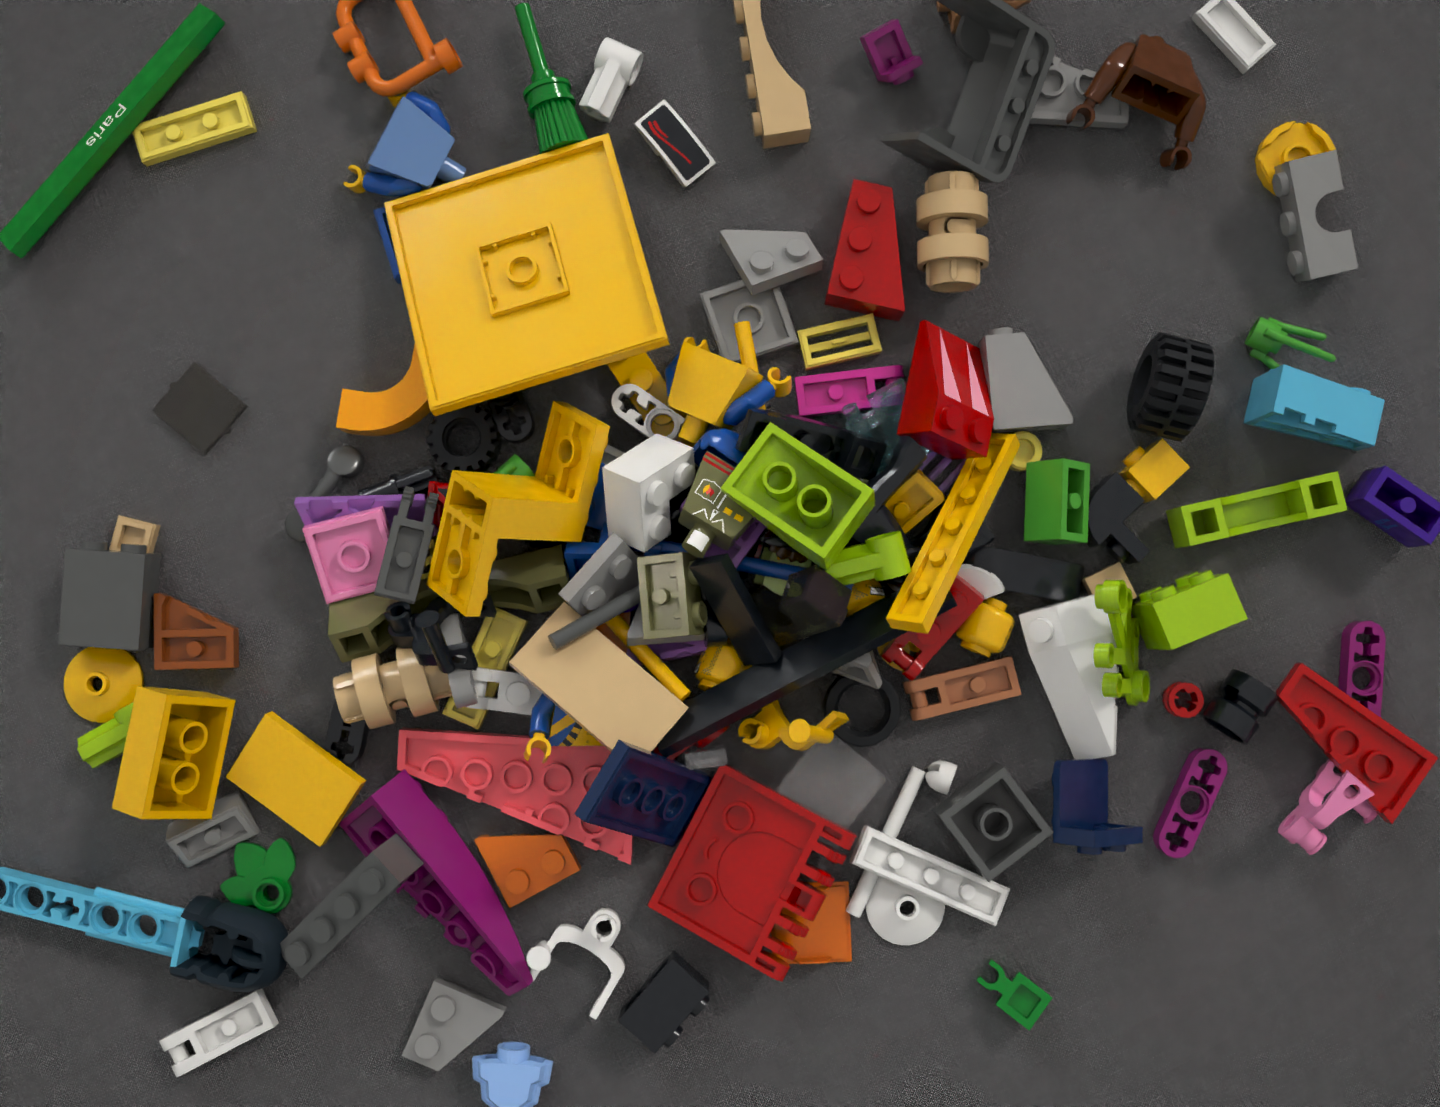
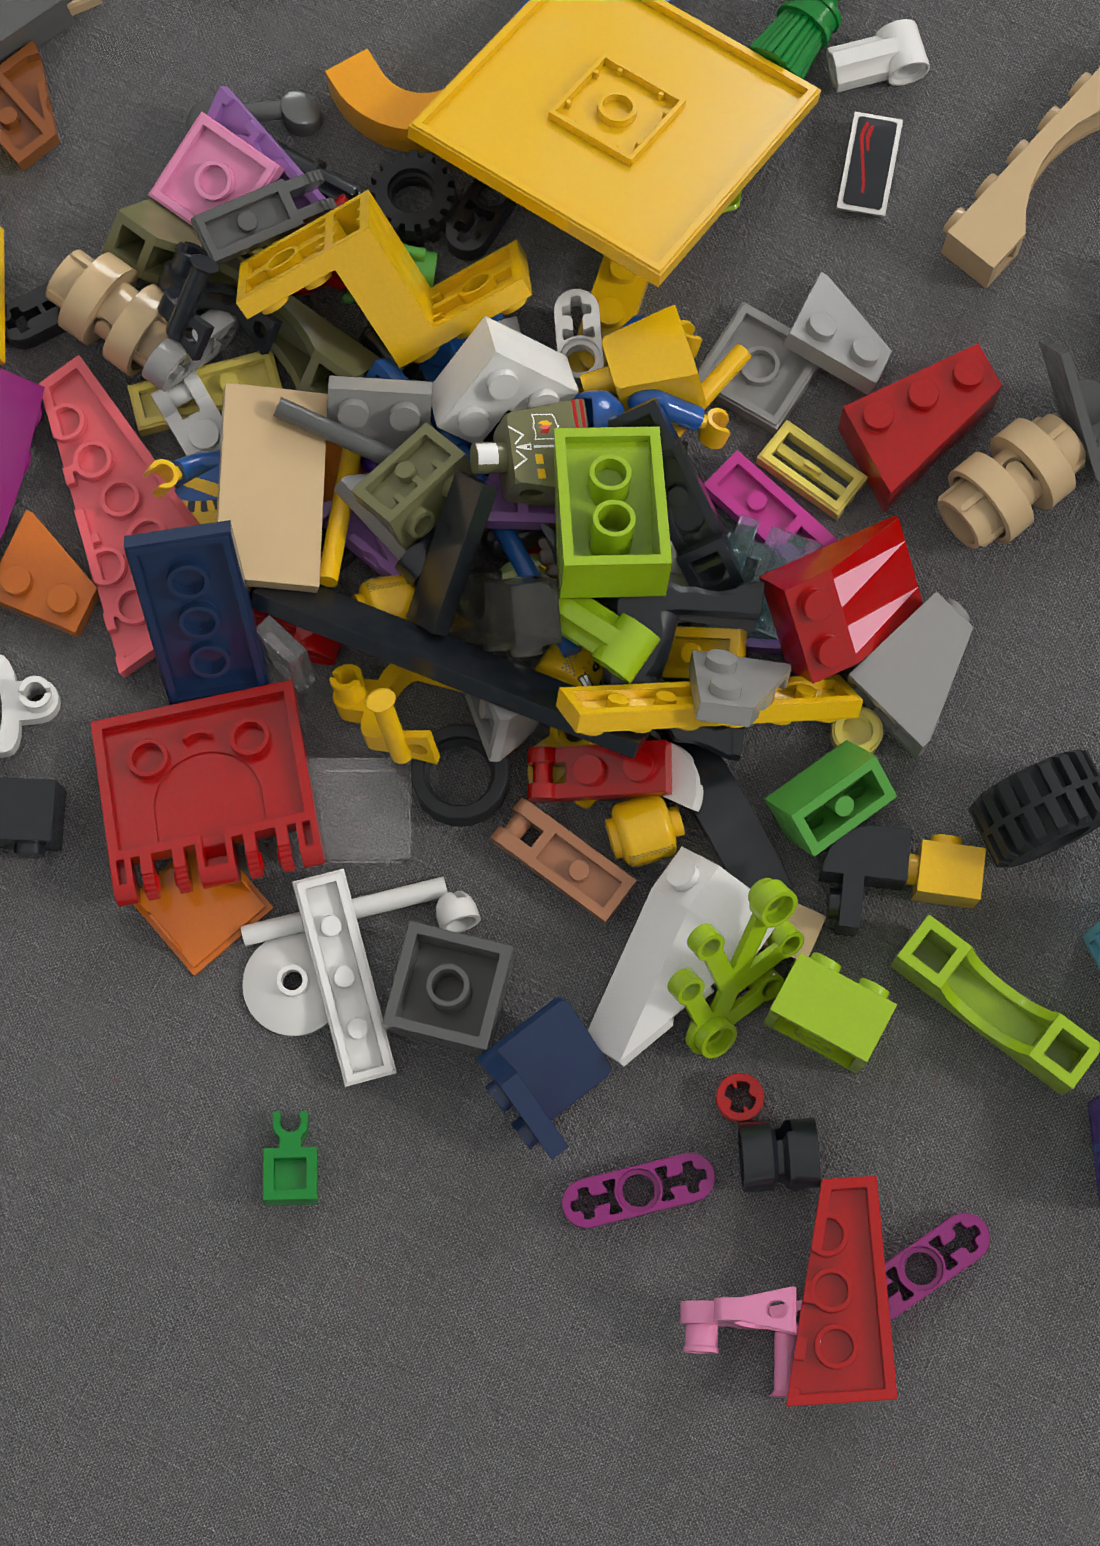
camera: 55 degrees right, 10 degrees down
none -> light grey wing [688,649,791,727]

